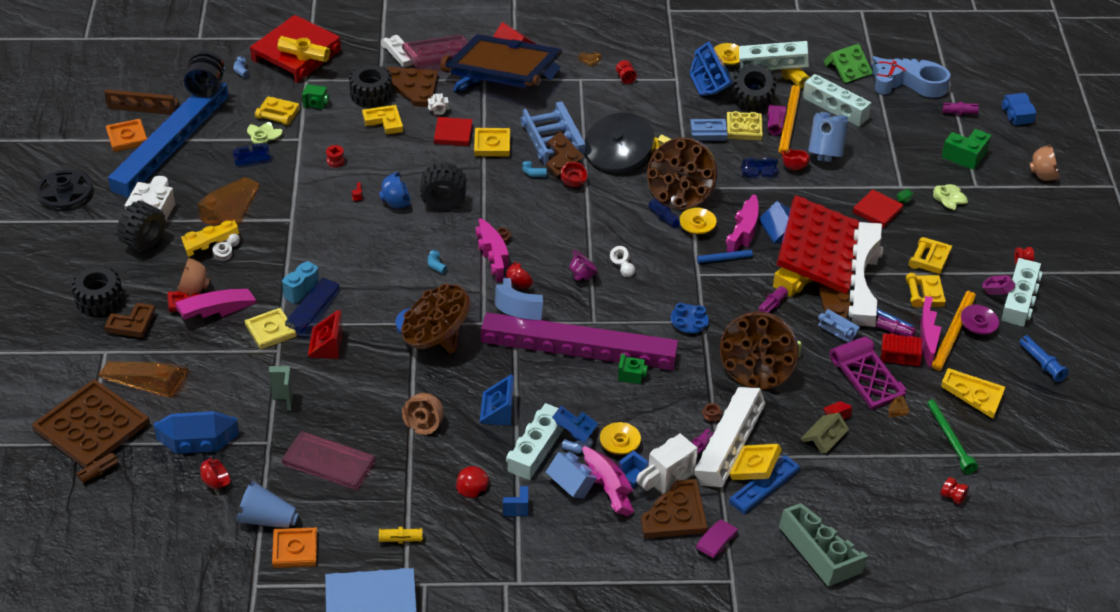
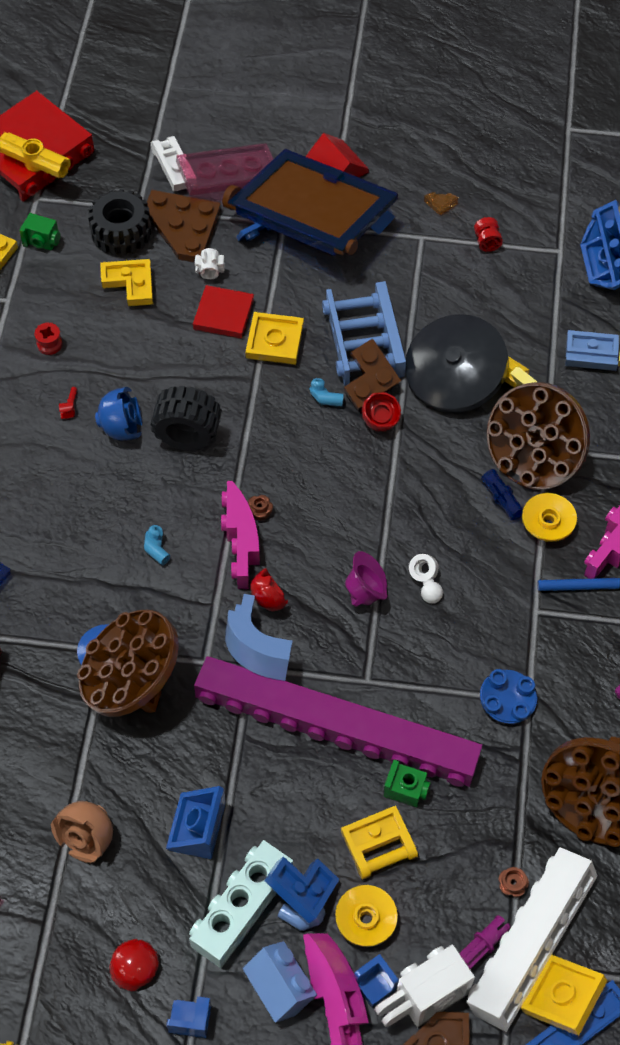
camera: 10 degrees right, 15 degrees up
none -> yellow plate [341,805,418,880]

